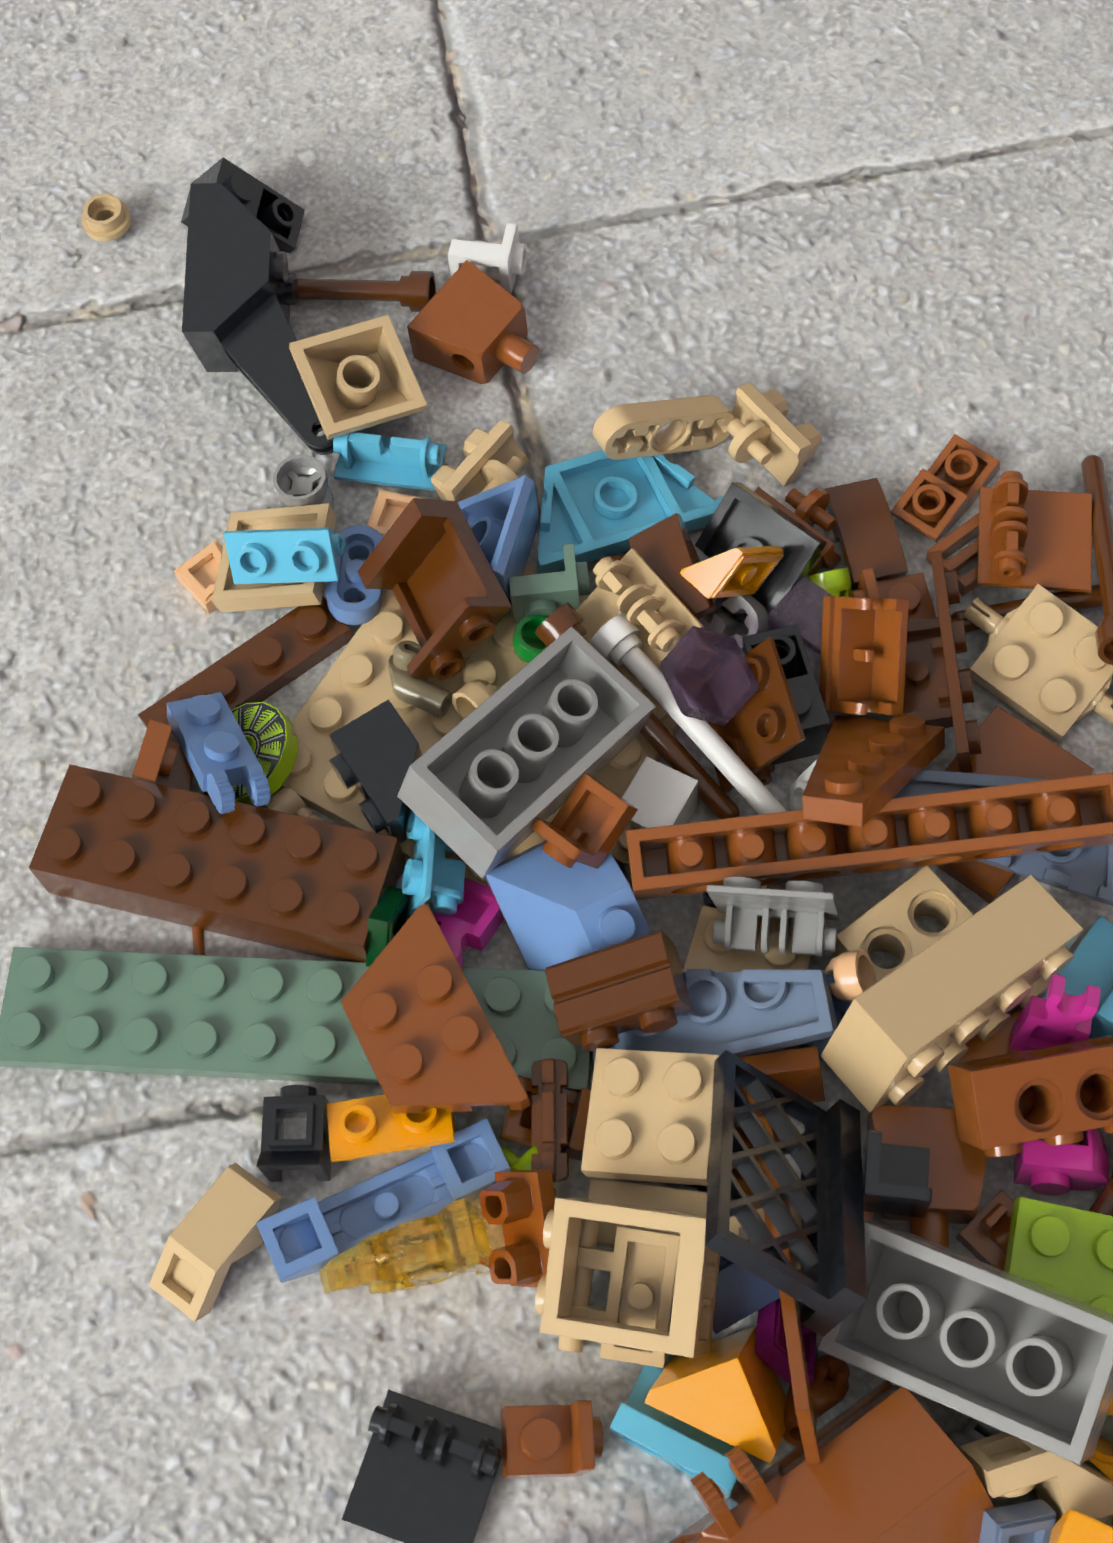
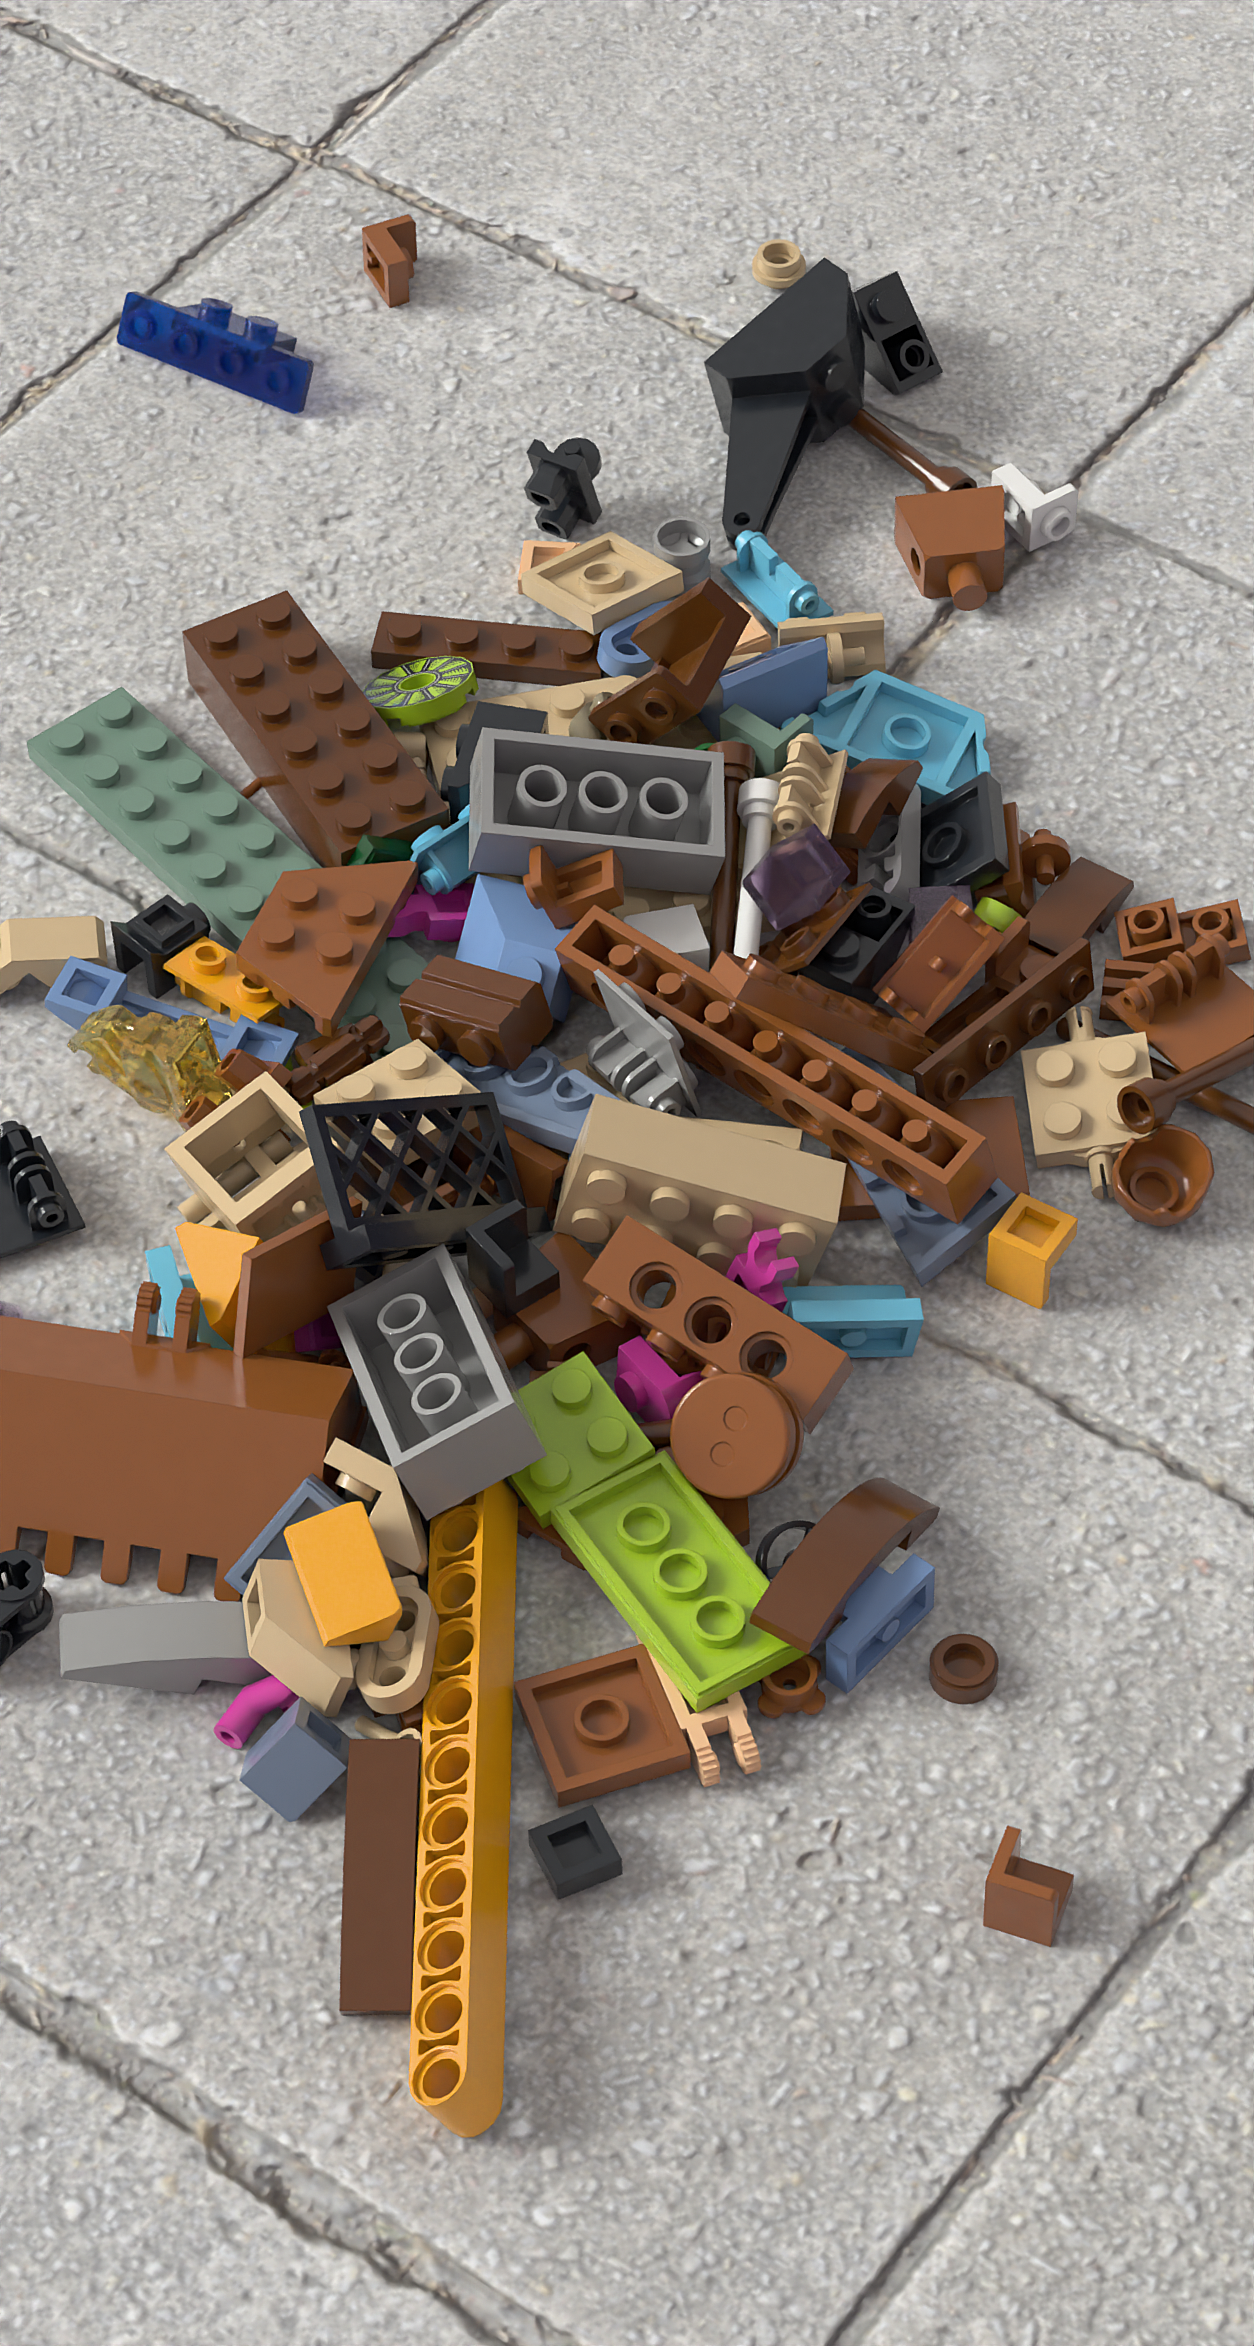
camera: 40 degrees right, 15 degrees down
dark orange bracket [132,719,194,791] -> none
medium blue hinge [167,692,271,814] -> none
medium azure hinge [223,528,345,584] -> none
tan slope [289,315,427,440] -> none
dark orange bracket [501,1400,603,1478] -> none
tan beam [592,395,735,460] -> none
light orange slope [680,546,784,599] -> none
tan hips [727,382,822,487] -> none
none -> black hips [524,437,602,539]

